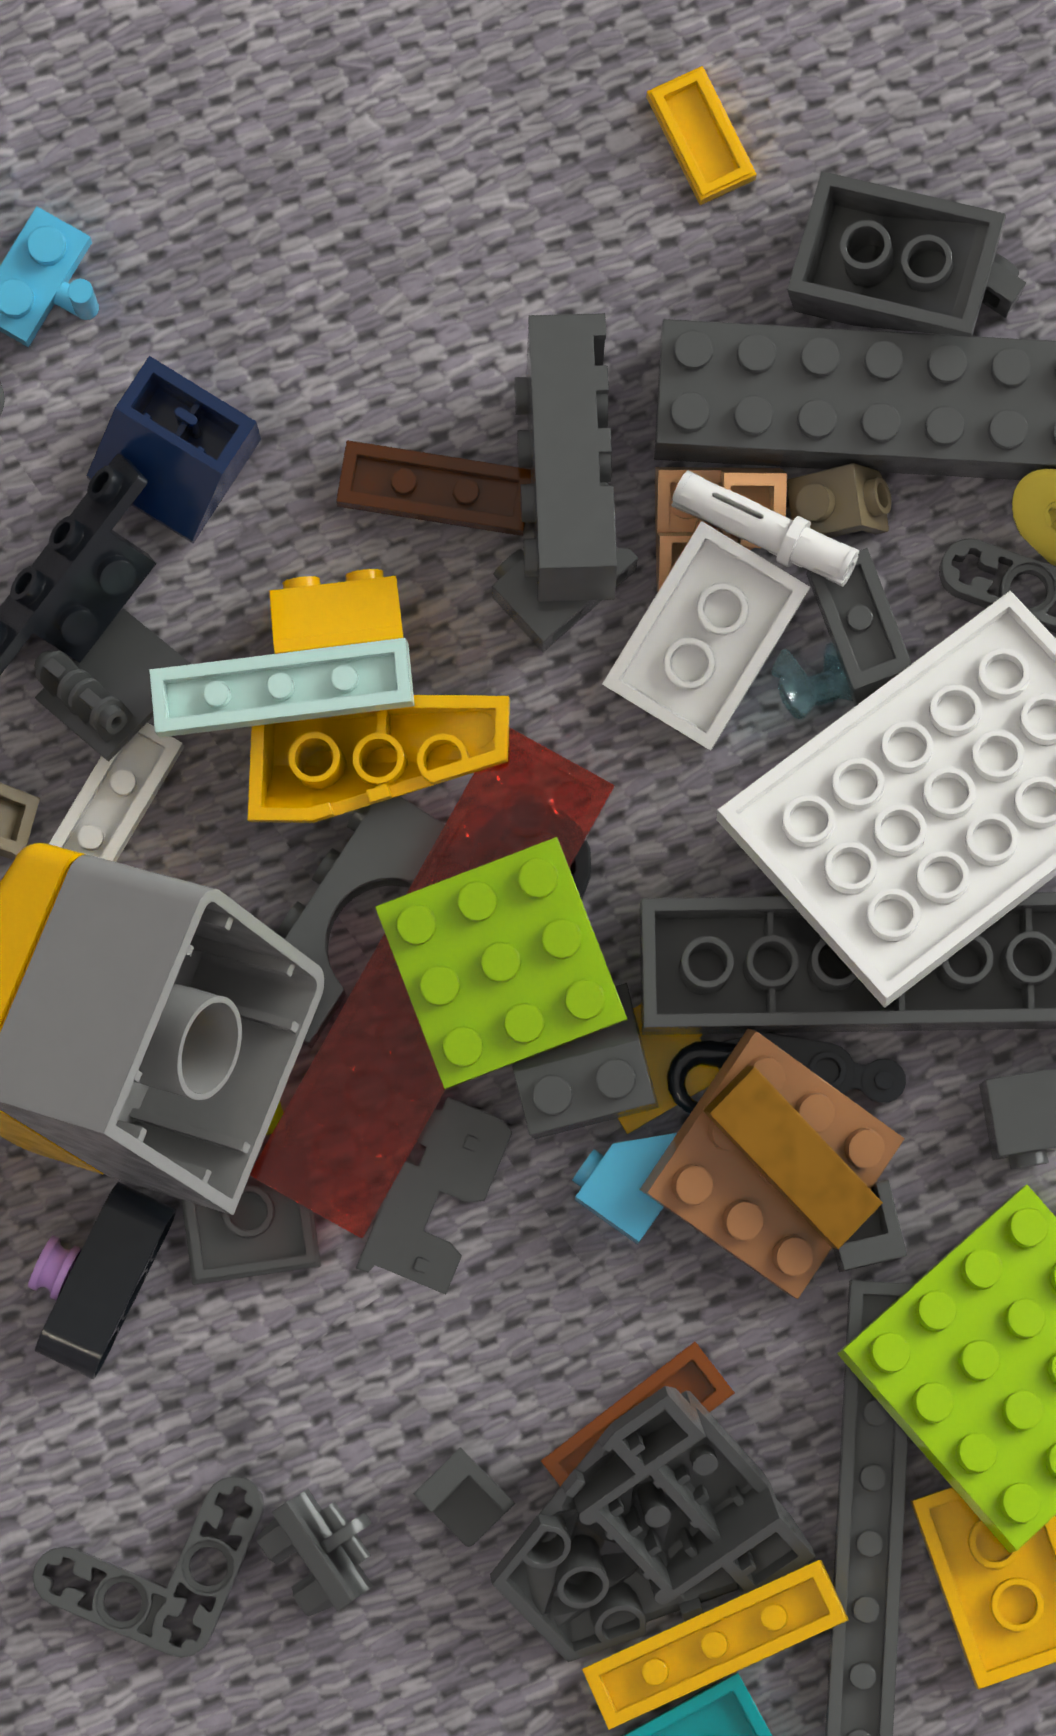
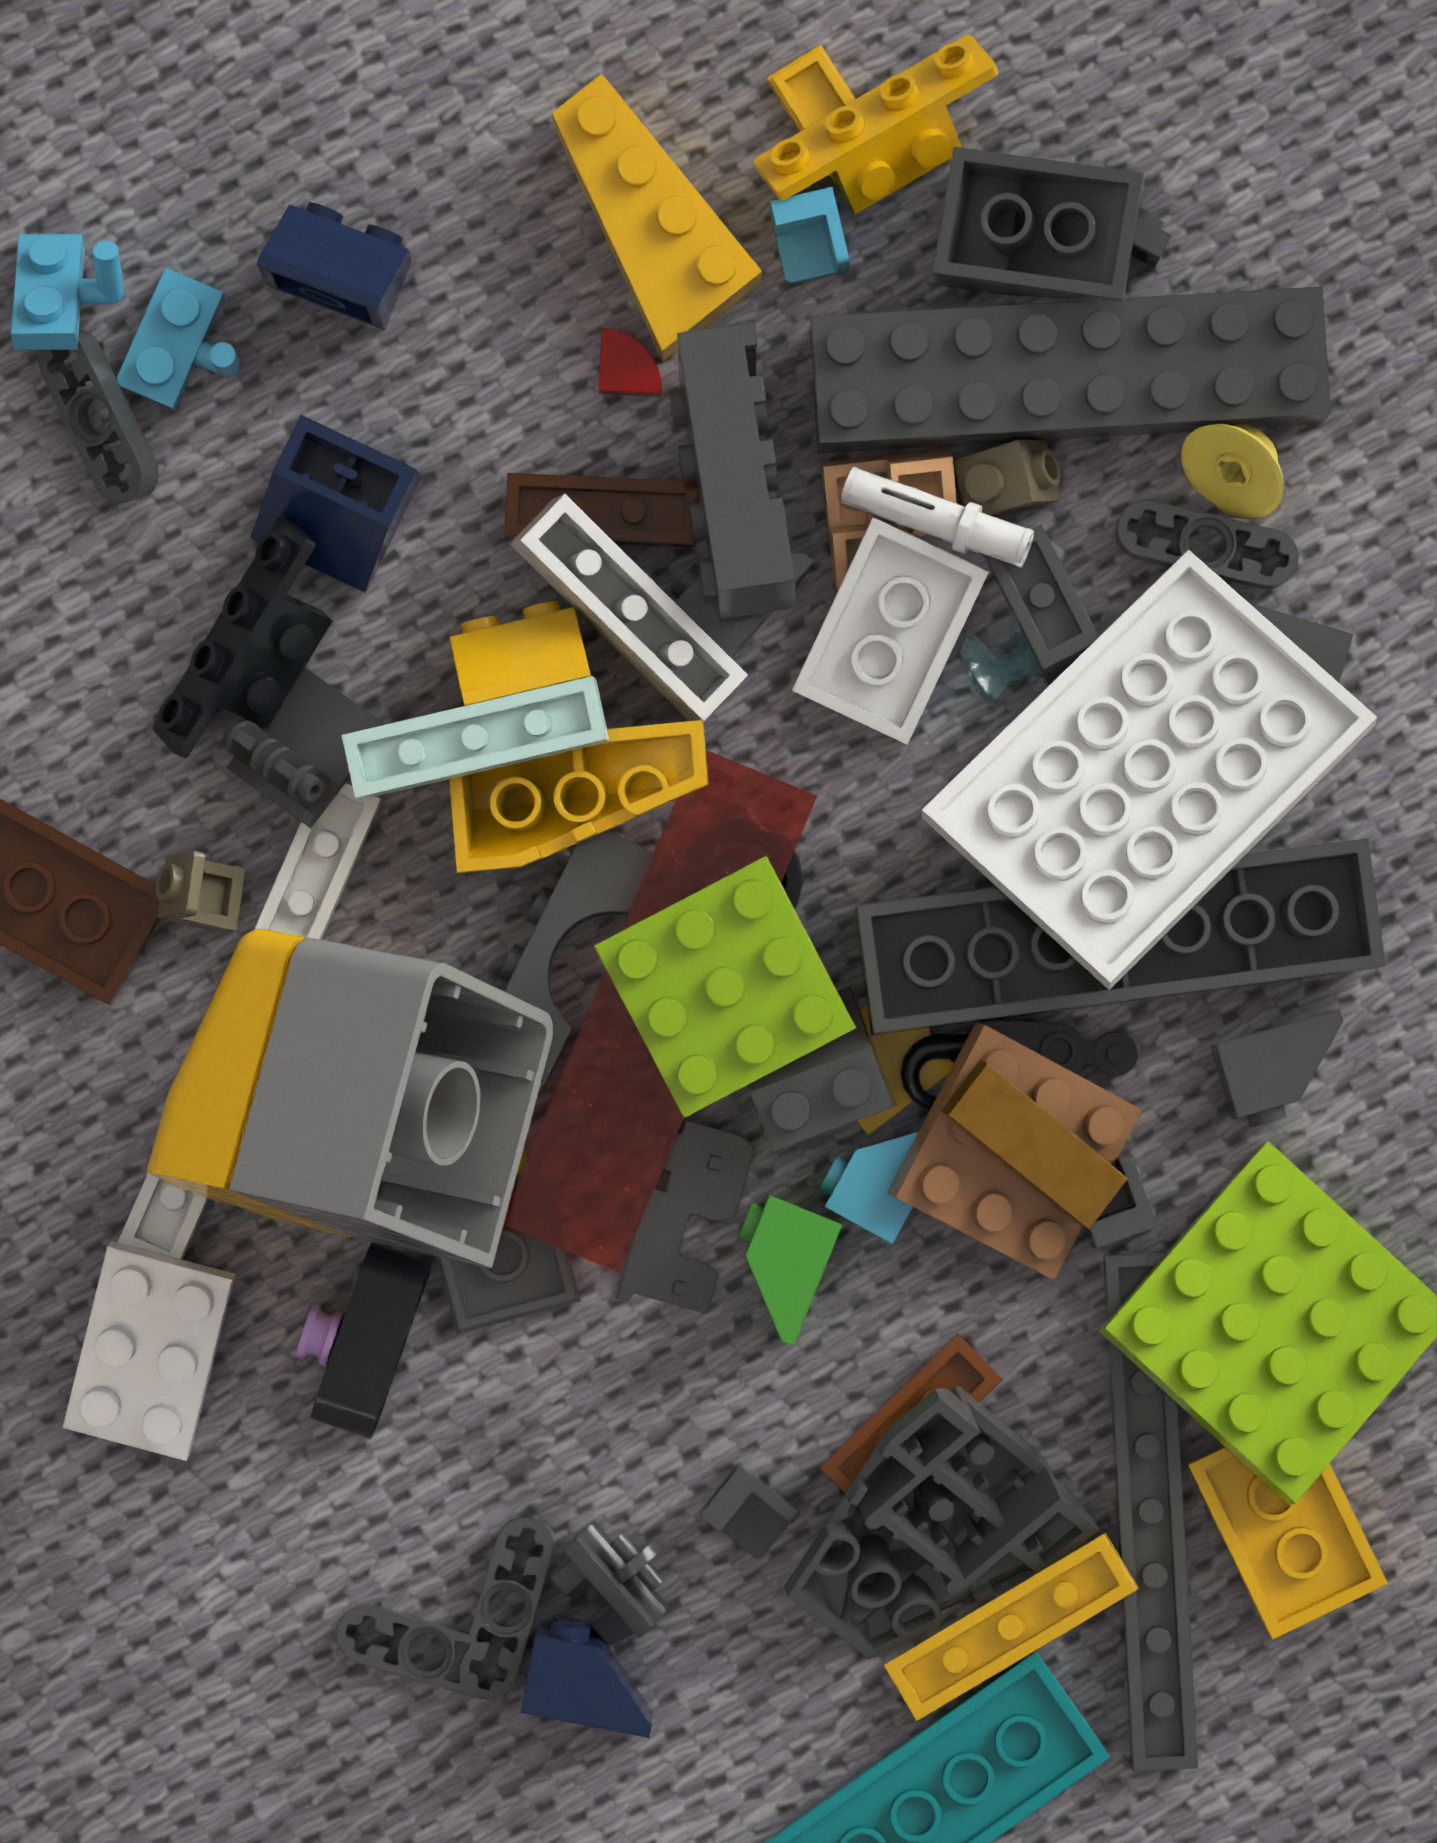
camera: 10 degrees left, 5 degrees up
none -> dark blue slope [257,202,412,330]
none -> white brick [510,494,748,721]
none -> dark blue slope [521,1616,653,1738]
none -> yellow wedge [552,73,762,362]
none -> red tile [599,328,662,397]
none -> bright green slope [737,1195,842,1346]
none -> yellow bracket [754,34,998,215]
none -> medium azure panel [769,187,850,284]

